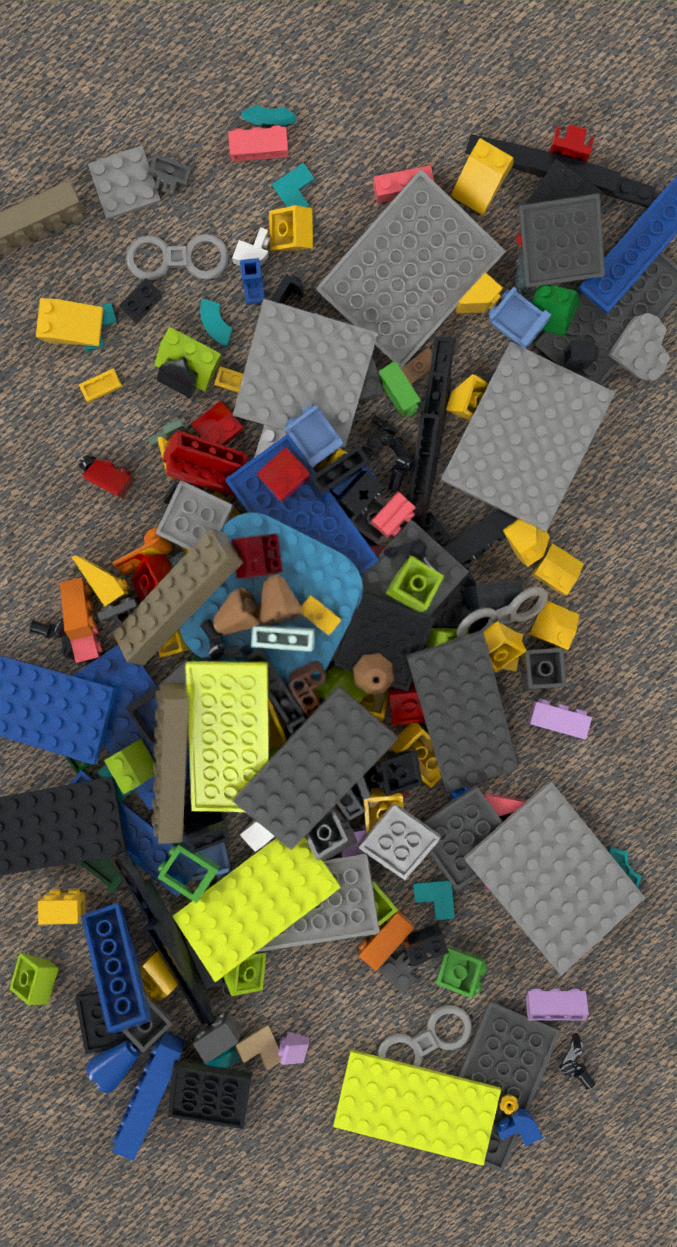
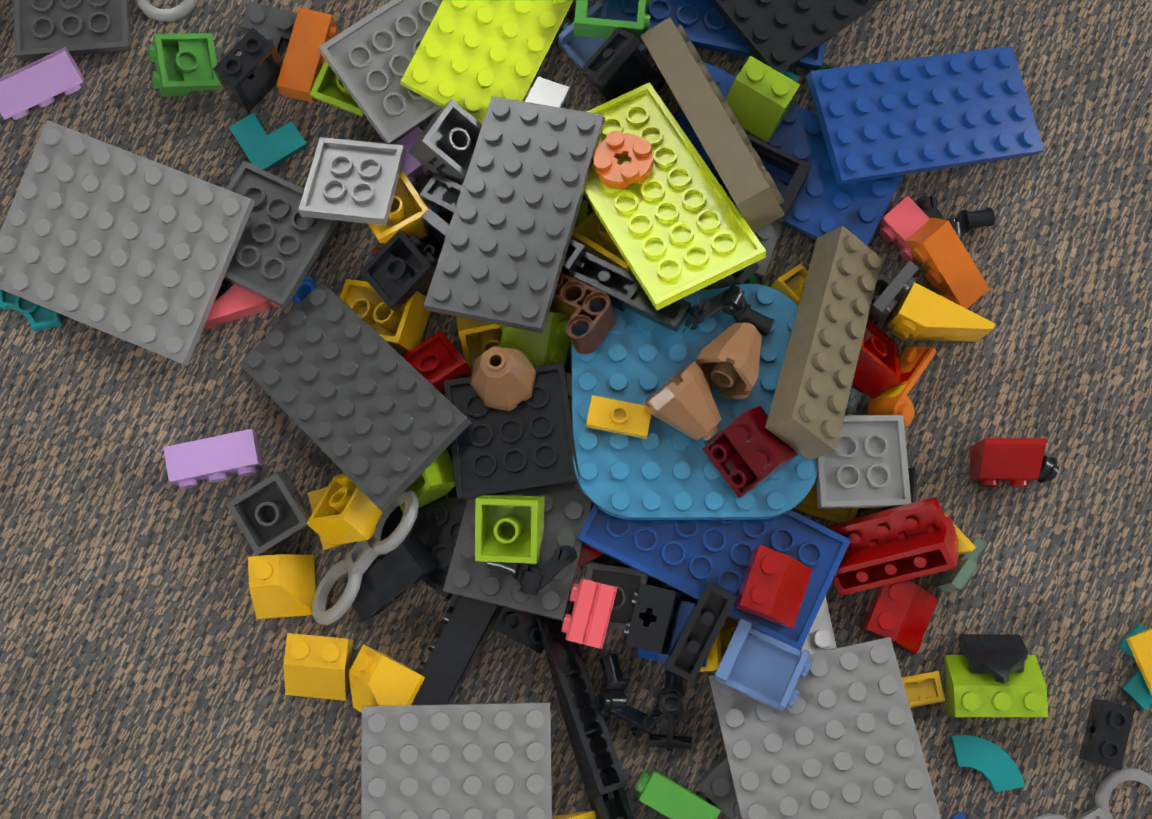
camera: 150 degrees right, 10 degrees down
yellow plate [79,368,123,403] -> none
light aqua brick [252,624,315,651] -> none
none -> orange plate [593,131,653,189]

